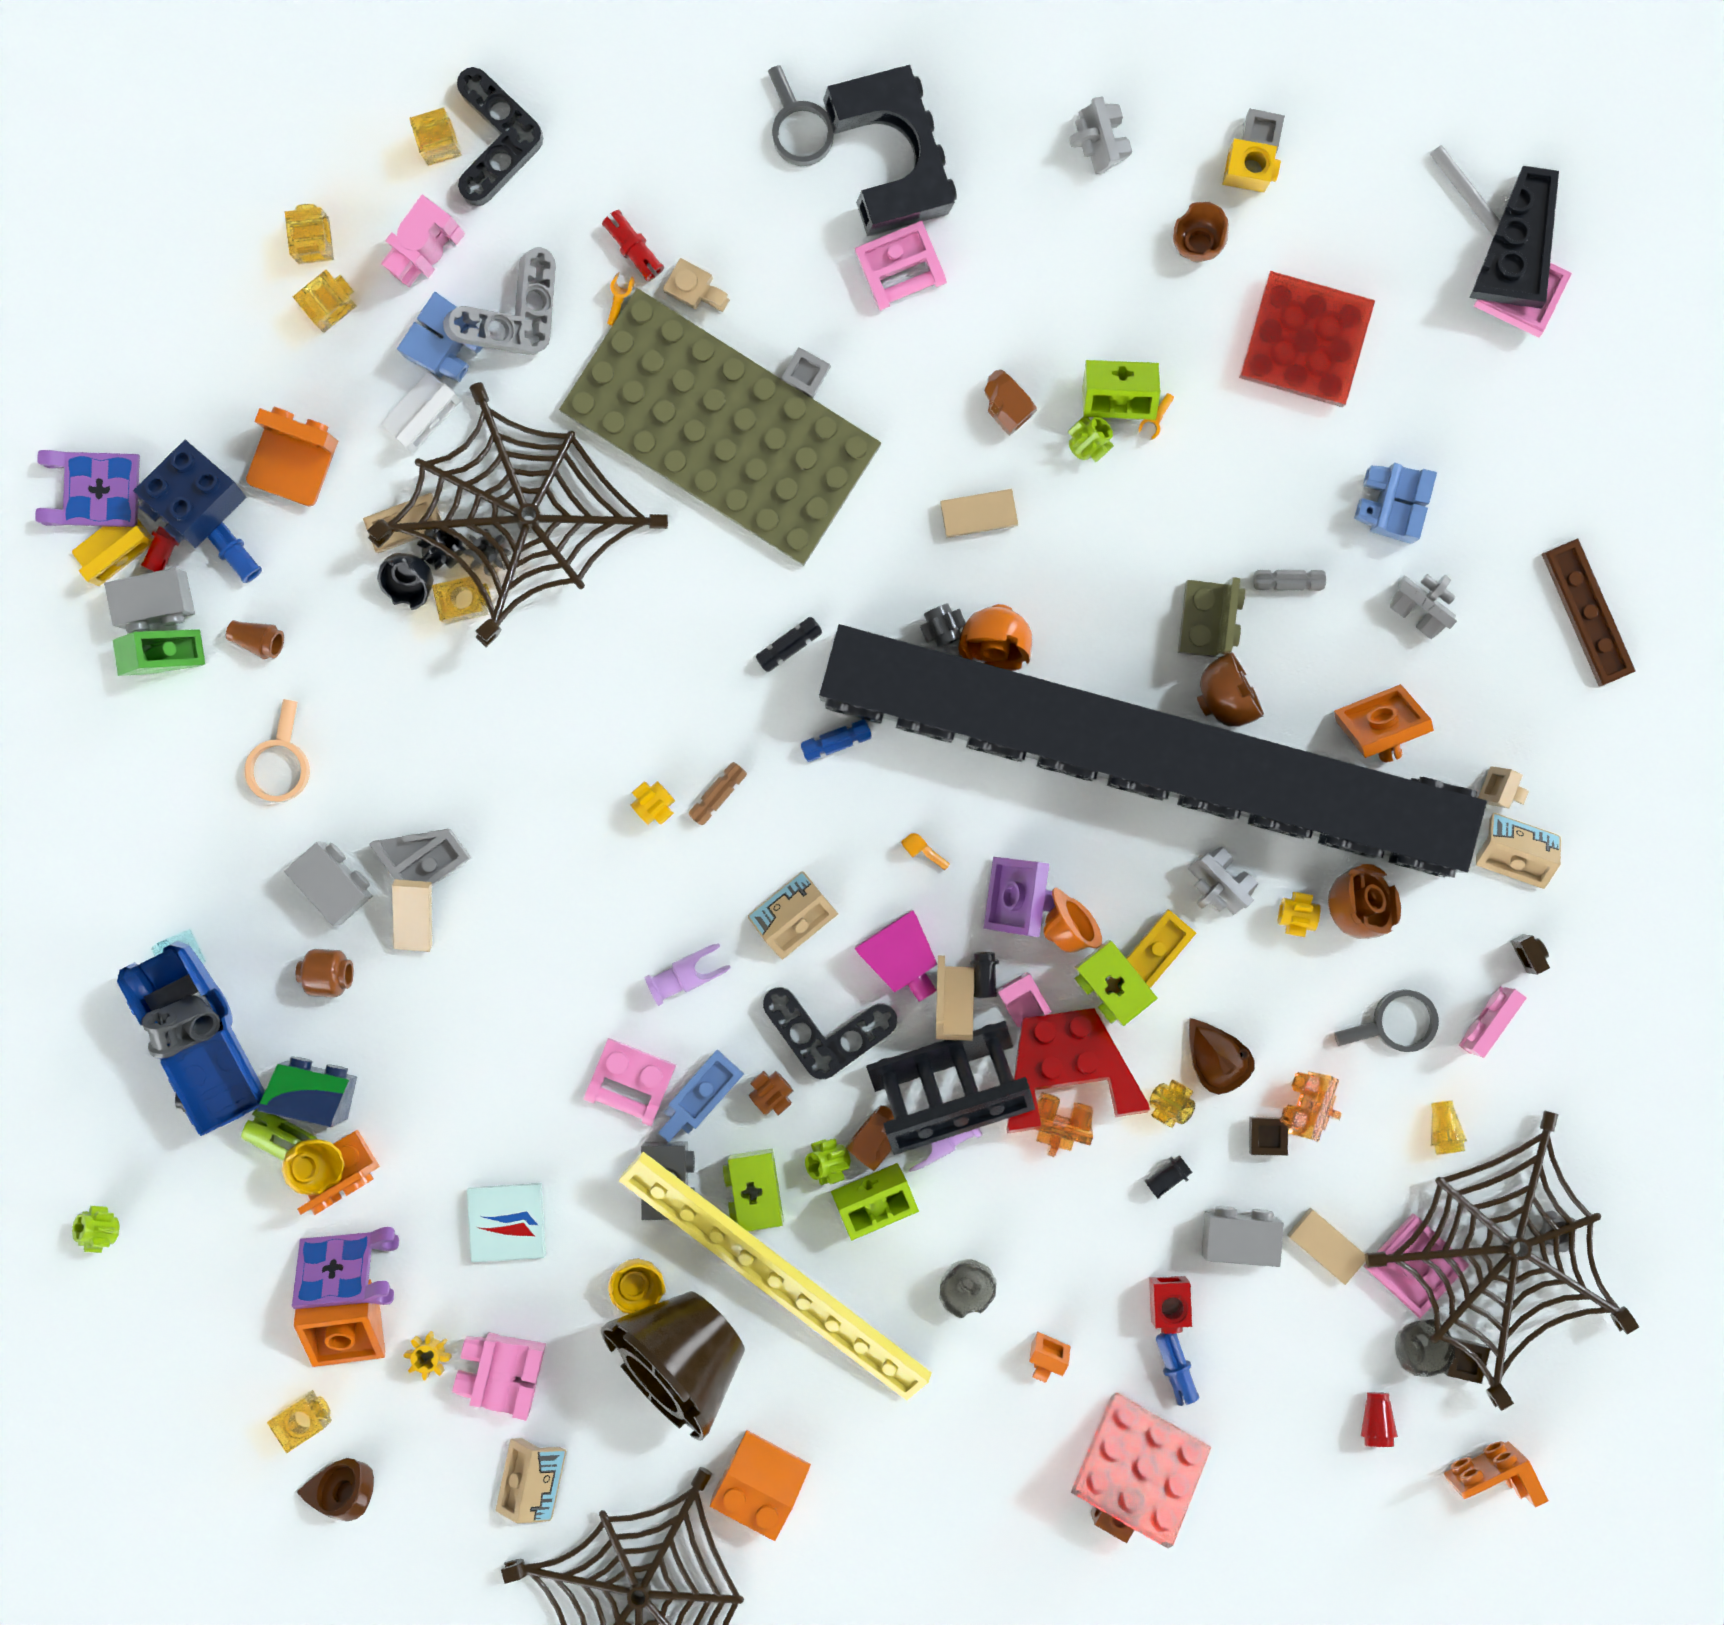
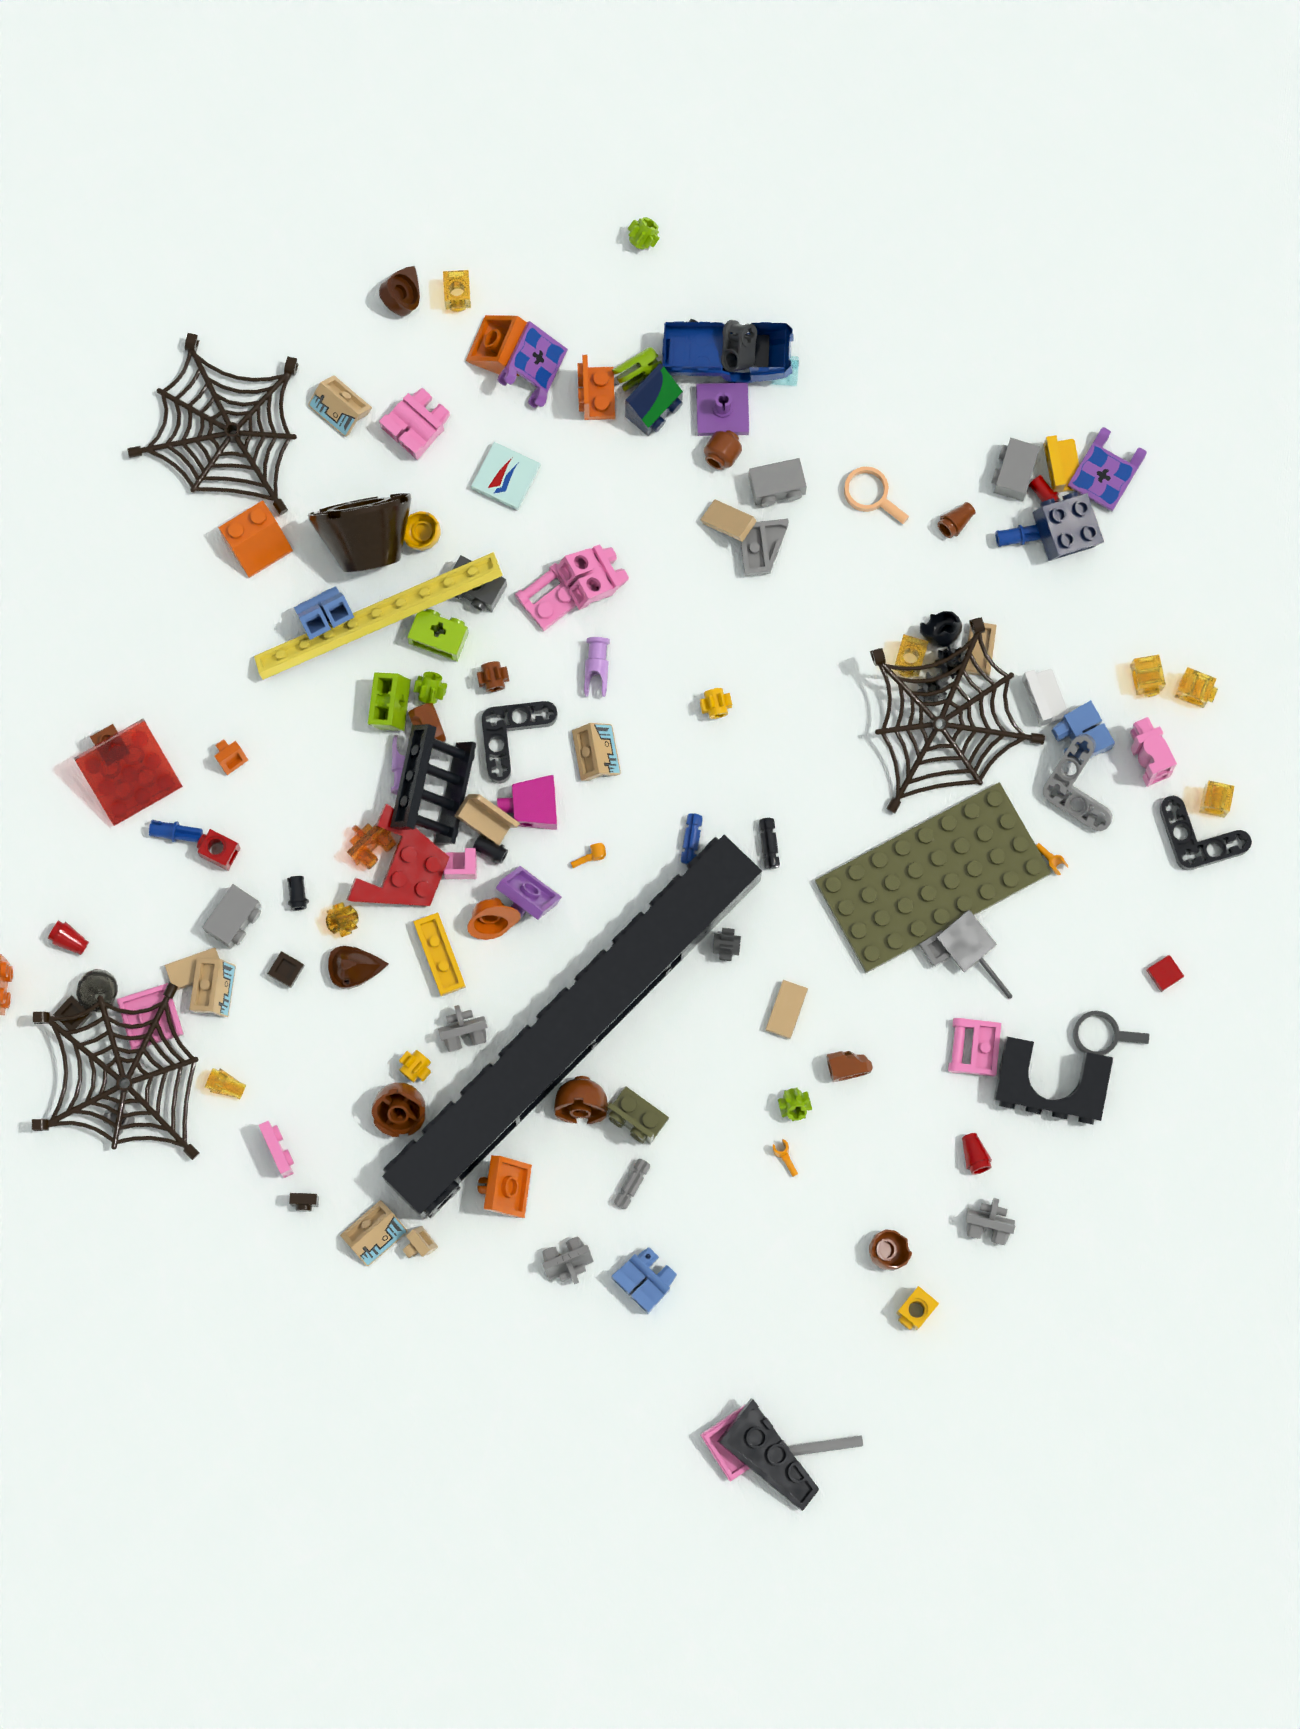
camera: 115 degrees right, 10 degrees down
bright green slope [113,629,206,676] -> none
orange bracket [246,407,339,507] -> none
yellow hair [281,1139,345,1196] -> none
yellow gear [403,1331,452,1381] -> none
red pin [602,209,664,282] -> none
medium blue hinge [658,1049,744,1143] -> none
tan plate [663,258,730,312] -> none
medium nougat axle [689,762,747,825] -> none
clear smoke hair [939,1259,997,1318] -> none
orange cylinder [958,604,1032,671] -> none
lime brick [1074,940,1158,1026] -> none
lime brick [1082,360,1161,420] -> none
clear red plate [1239,271,1375,408] -> none
light grey plate [1242,108,1285,153] -> none
clear orange hips [1280,1071,1342,1142] -> none
dark grey piece [1334,989,1439,1052] -> none
reddish brown tile [1541,538,1636,687] -> none
none -> tan panel [189,958,236,1017]
none -> medium blue hips [294,586,354,640]
none -> bright pink hips [556,544,629,610]
none -> medium lavender tile [696,383,749,436]
none -> piece [936,910,1013,999]
none -> red cone [962,1133,992,1175]
none -> red tile [1146,954,1185,992]

